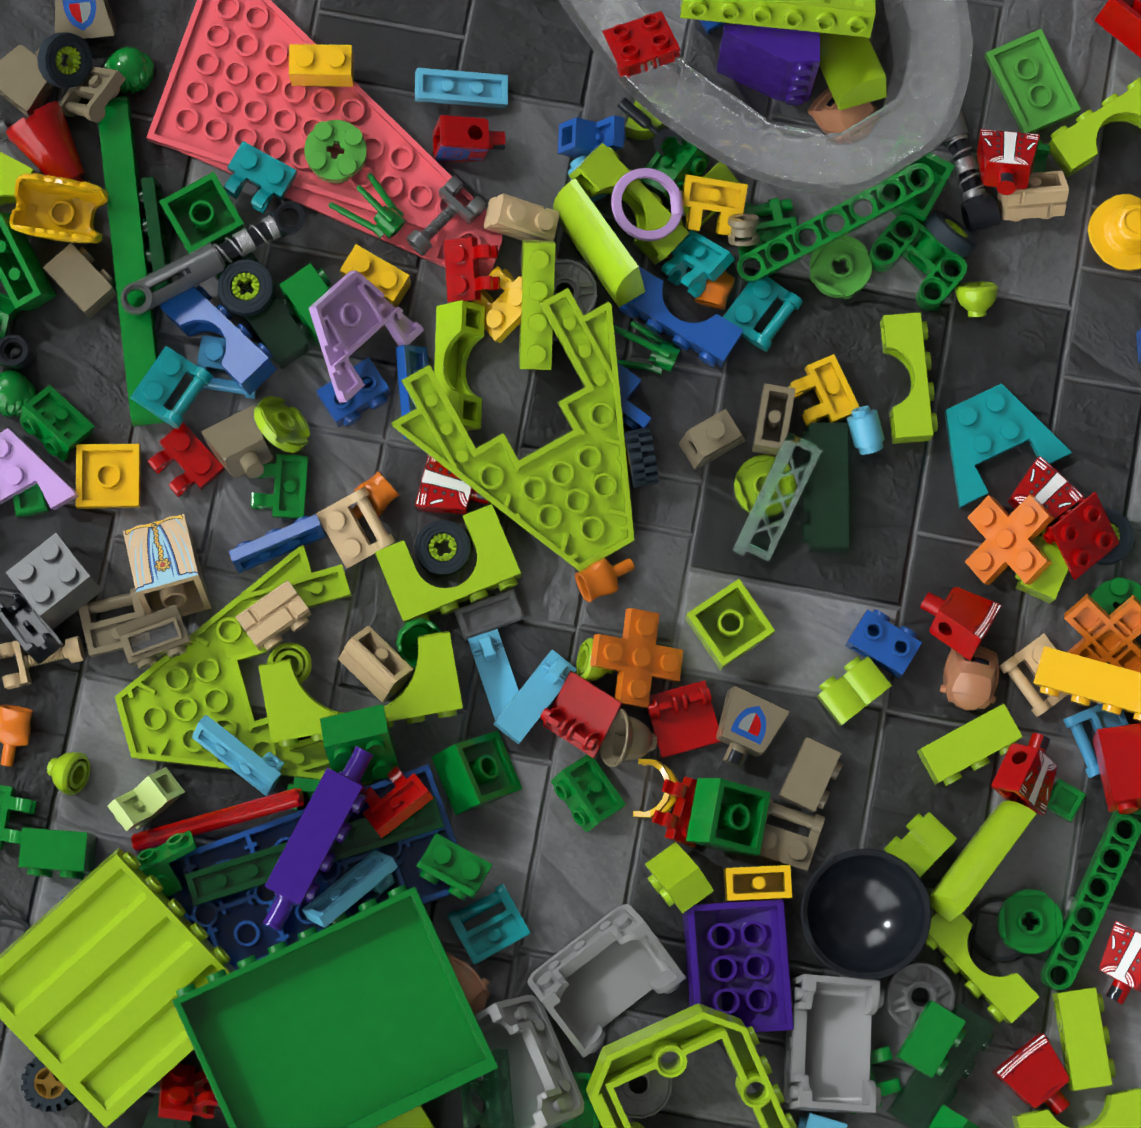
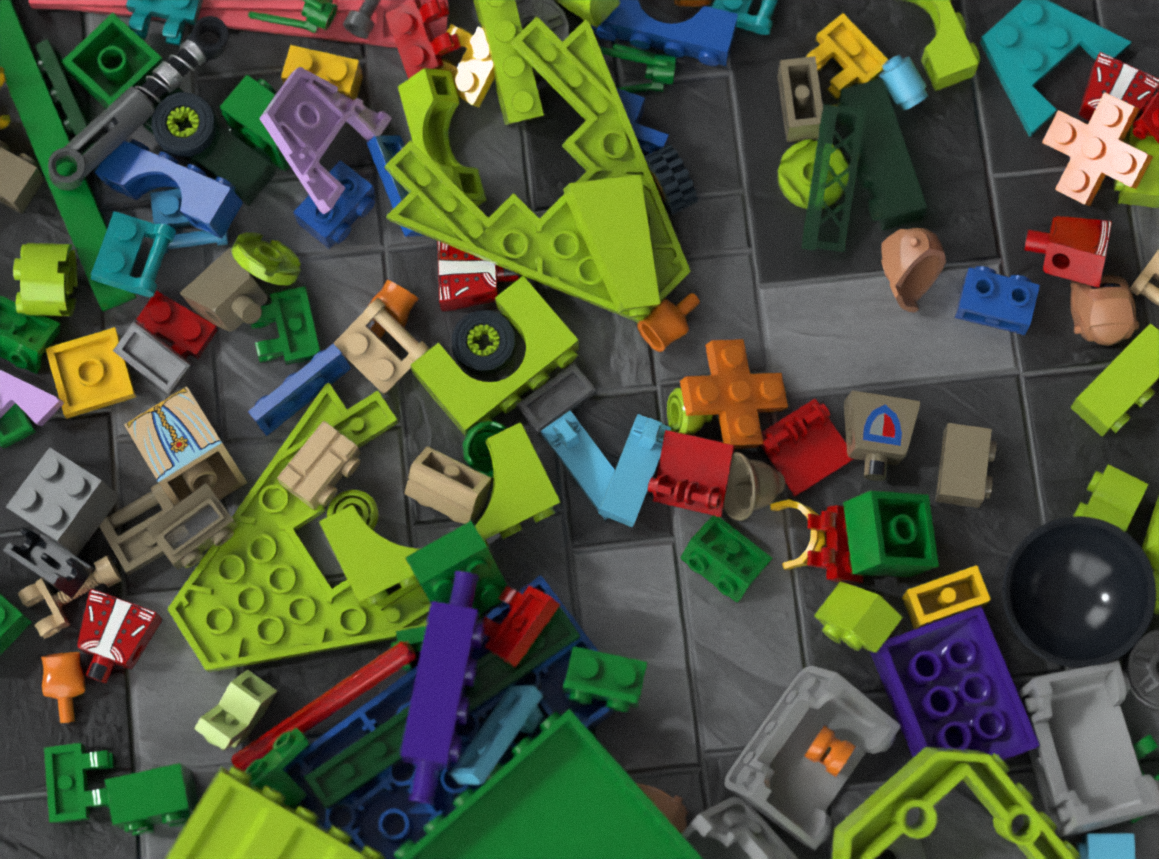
camera: 10 degrees left, 5 degrees down
lime brick [47,752,90,796] -> none
medium azure hinge [192,715,284,796] -> none
green slope [431,731,523,816] -> none
teal plate [447,883,531,965] -> none
dark tan torso [679,409,746,470] -> none
lime brick [685,579,775,671] -> none
dark tan plate [760,798,825,872] -> none
lime brick [817,656,892,726] -> none
none -> lime brick [13,243,78,316]
none -> red torso [77,589,163,684]
none -> flat silver tile [113,322,194,395]
none -> lime slope [563,174,660,318]
none -> orange wheel [804,725,856,778]
none -> nougat helmet [881,228,946,313]

